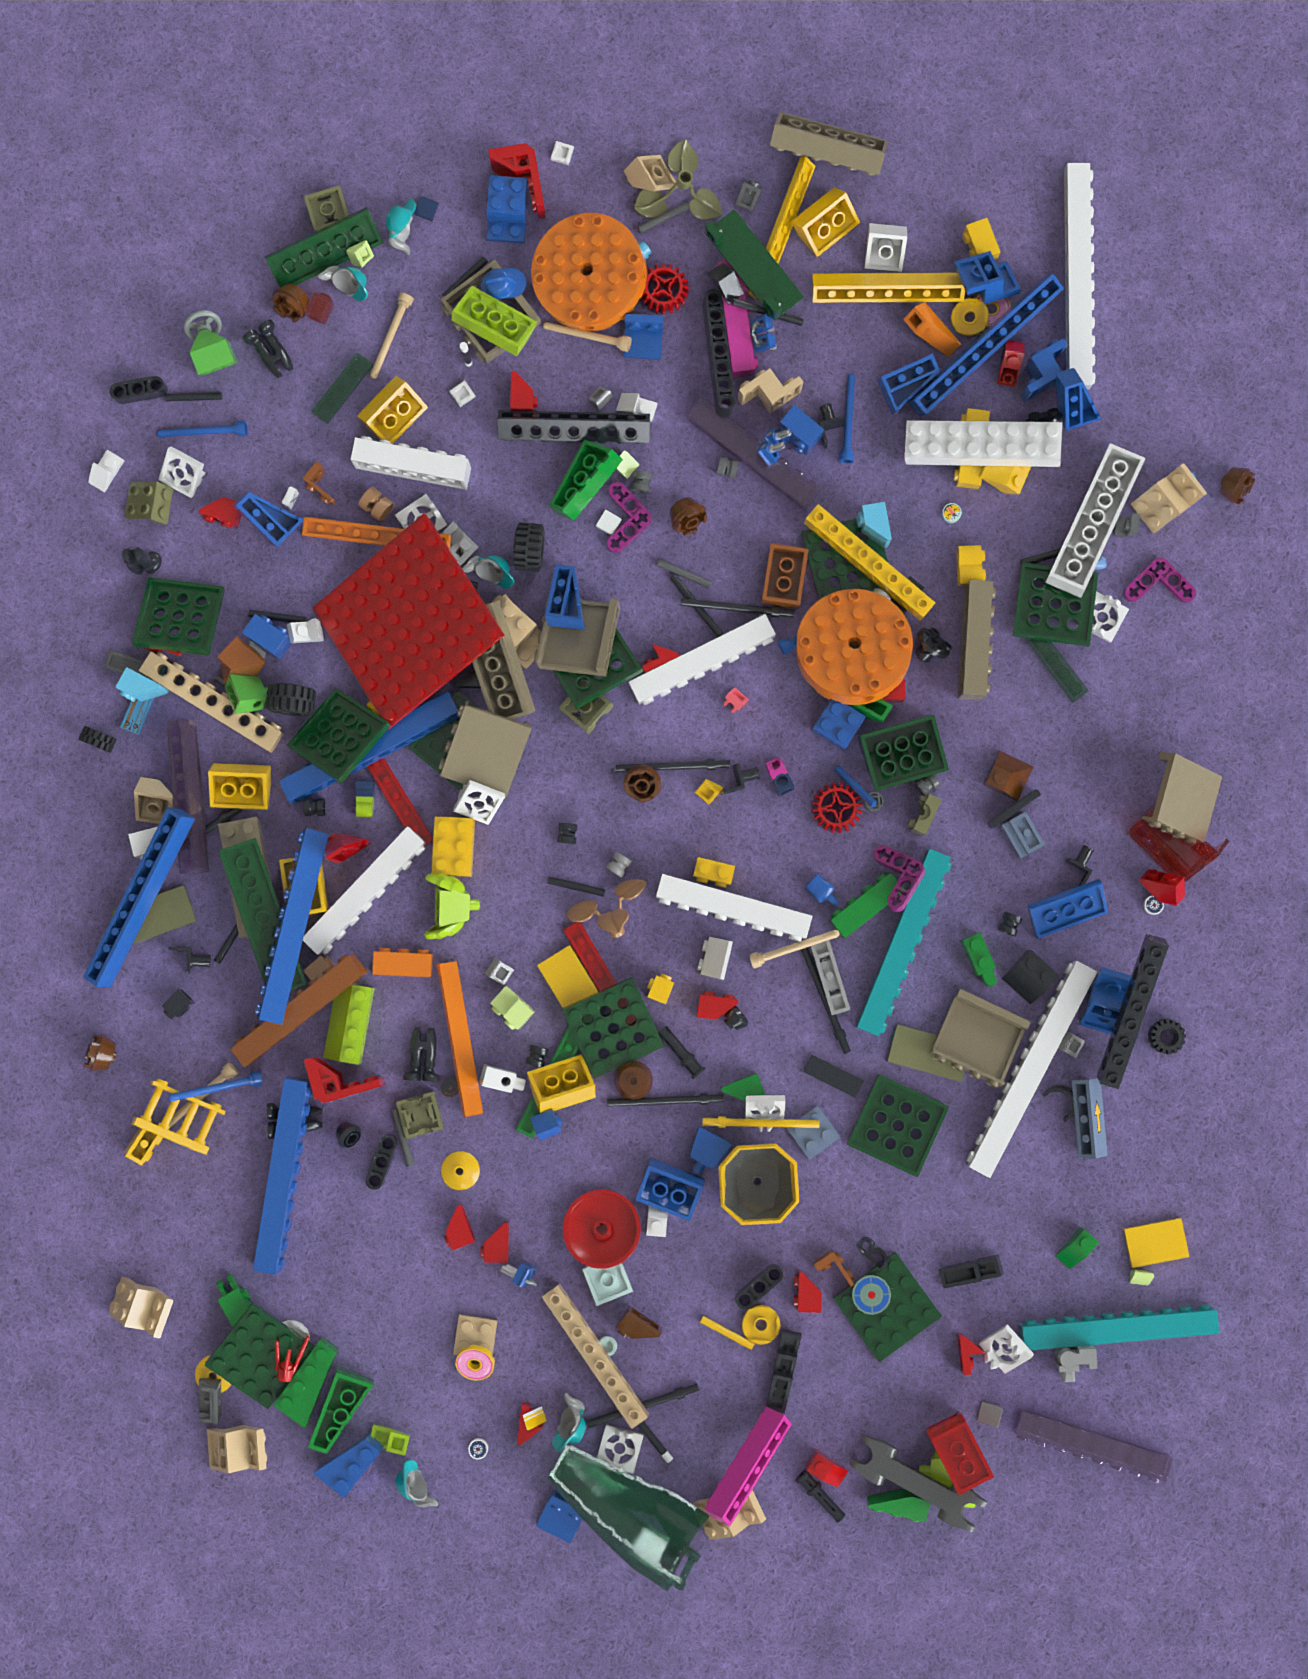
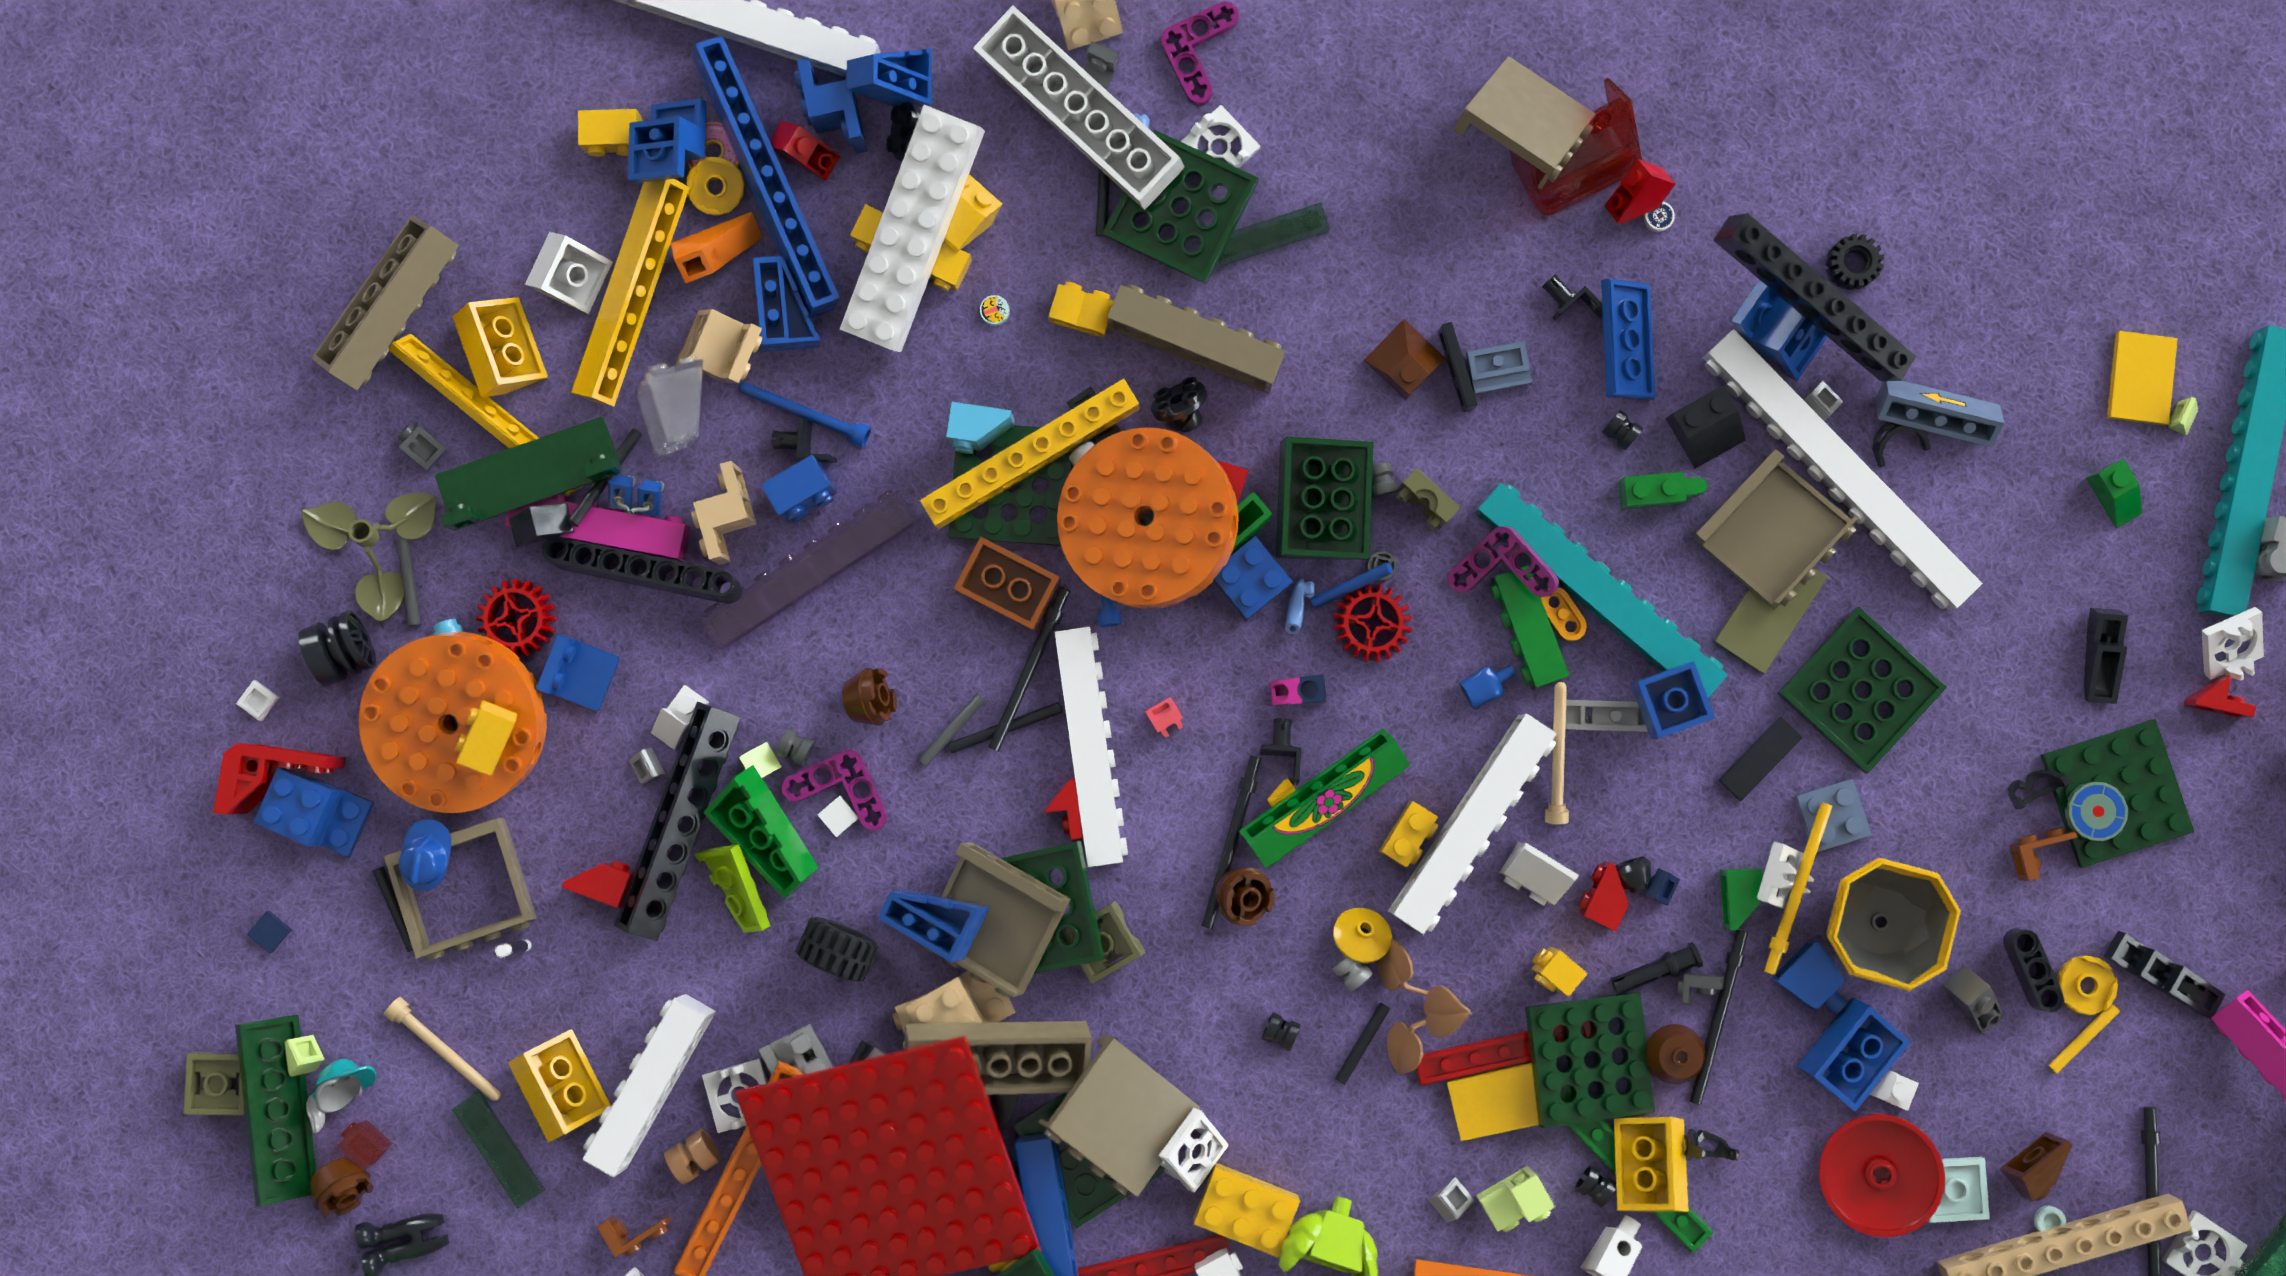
camera: 70 degrees left, 0 degrees up
teal hair [386,199,416,255] -> none
white tile [449,380,476,407] -> none
lime slope [451,286,537,357] -> none
light grey hair [462,555,515,589] -> none
blue brick [530,1109,563,1141] -> none
tan piece [543,322,632,352] -> none
tan slope [624,155,676,191] -> none
black bar [637,1421,673,1463] -> none
dark grey wheel [717,456,740,479] -> none
blue piece [757,428,791,466] -> none
red slope [793,1270,822,1313] -> none
black bar [800,947,851,1054] -> none
none -> black wheel [299,611,376,687]
none -> yellow brick [454,700,517,776]
none -> clear windscreen [635,355,703,459]
none -> tan bracket [676,309,762,383]
none -> lime wing [694,844,771,933]
none -> green brick [1239,728,1410,868]
none -> medium blue arm [1285,579,1315,634]
none -> yellow dish [1333,907,1392,963]
none -> light orange plate [1540,587,1587,641]
none -> blue brick [1630,661,1715,739]
none -> dark blue plate [1646,868,1680,906]
none -> dark grey bracket [1678,973,1724,1005]
none -> black helmet [1685,1129,1739,1161]
none -> dark grey slope [1943,965,2004,1034]

